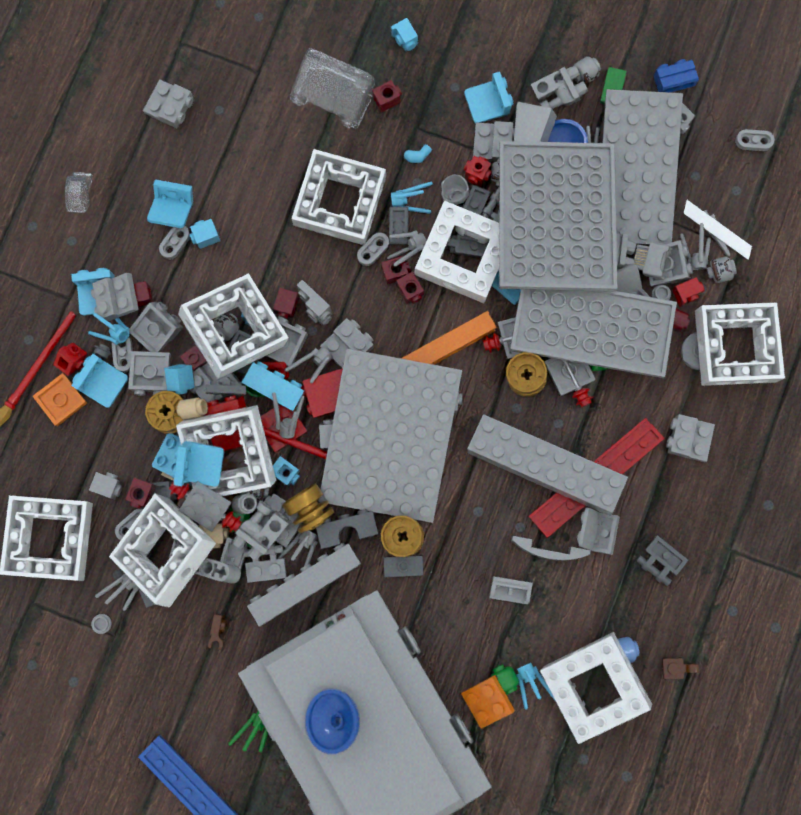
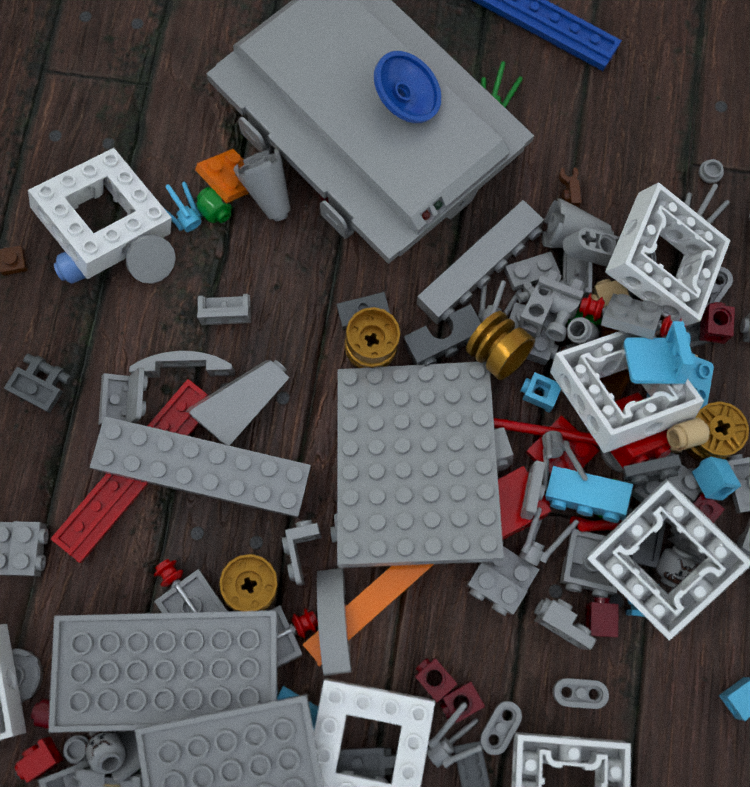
camera: 165 degrees right, 5 degrees down
none -> light grey head [85,731,126,774]
none -> light grey tile [125,234,176,283]
none -> light grey slope [186,360,290,446]
none -> light grey cone [233,149,291,221]
none -> light grey bracket [282,520,322,586]
none -> light grey slope [317,568,352,676]
none -> light grey plate [520,460,545,520]
none -> light grey cone [542,199,614,248]
none -> light grey plate [552,678,609,709]

